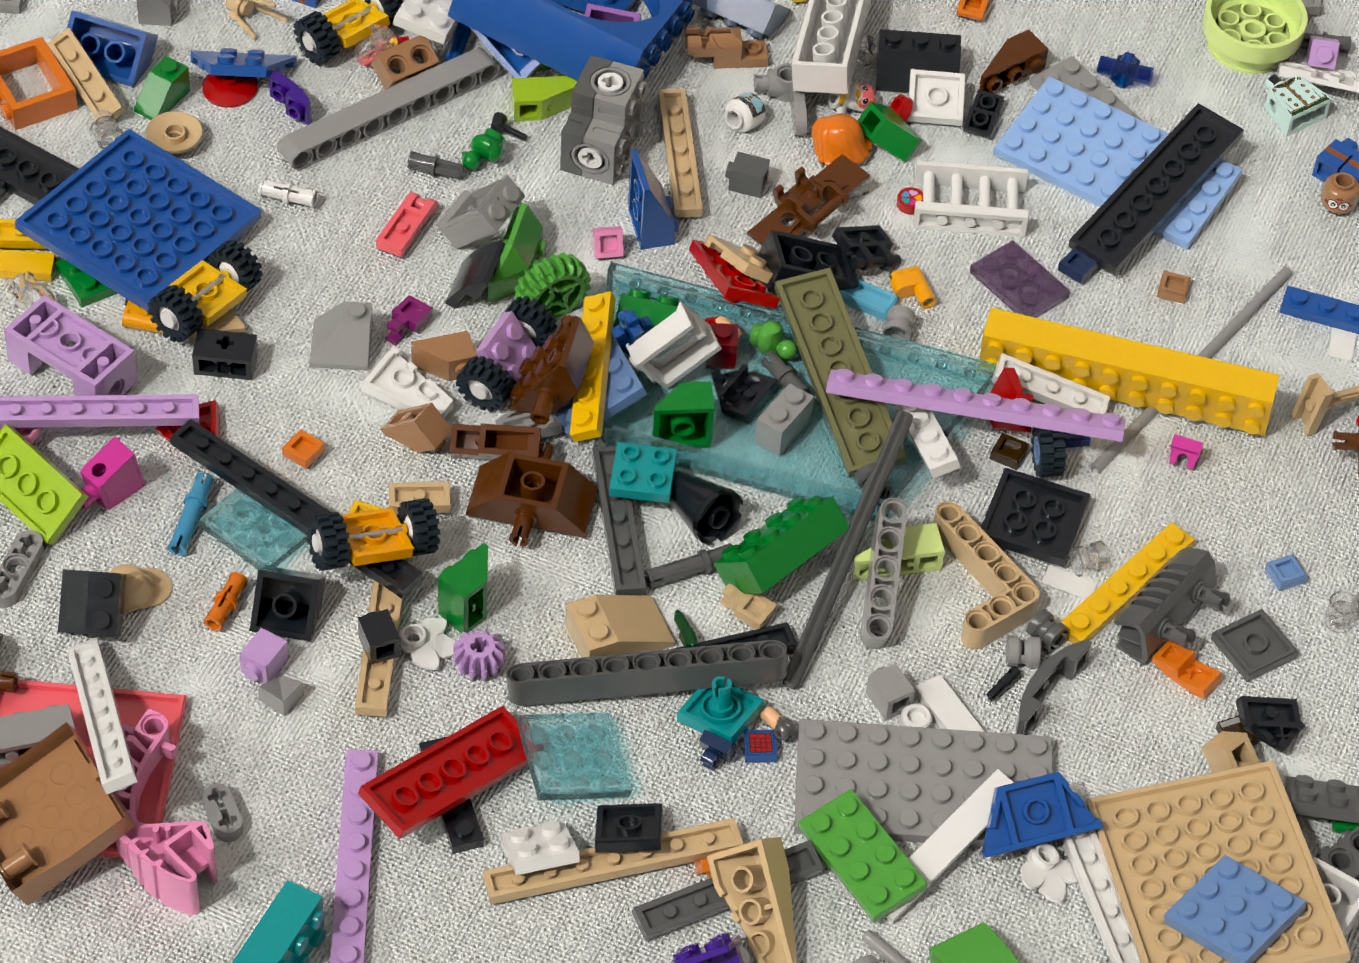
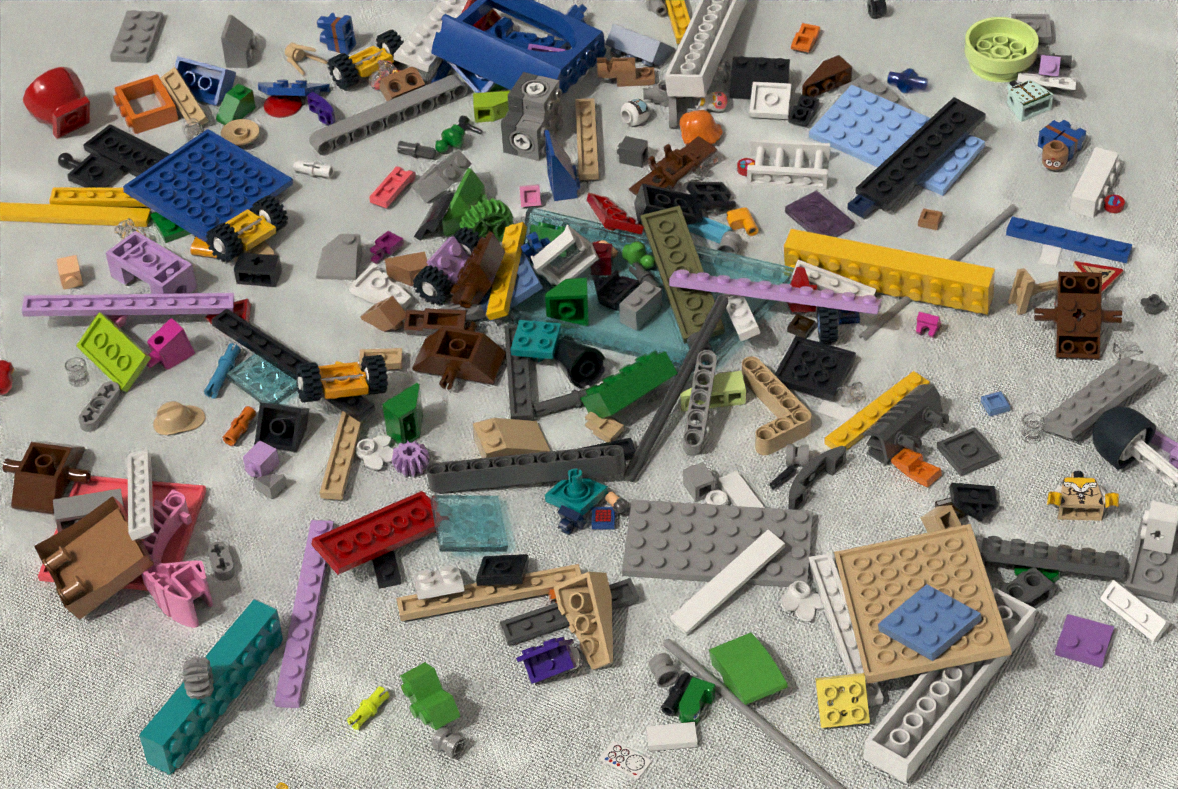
camera: 10 degrees right, 5 degrees down
black slope [58,569,126,637] -> none
orange plate [282,429,325,469] -> none
black brick [358,609,400,665] -> none
dark green piece [674,610,698,648] -> none
tan wing [704,234,773,284] -> none
bright green plate [798,789,928,923] -> none
green slope [857,102,923,162] -> none
red tile [890,94,913,122] -> none
blue wing [982,772,1104,858] -> none
dark grey wheel [1026,609,1070,652] -> none

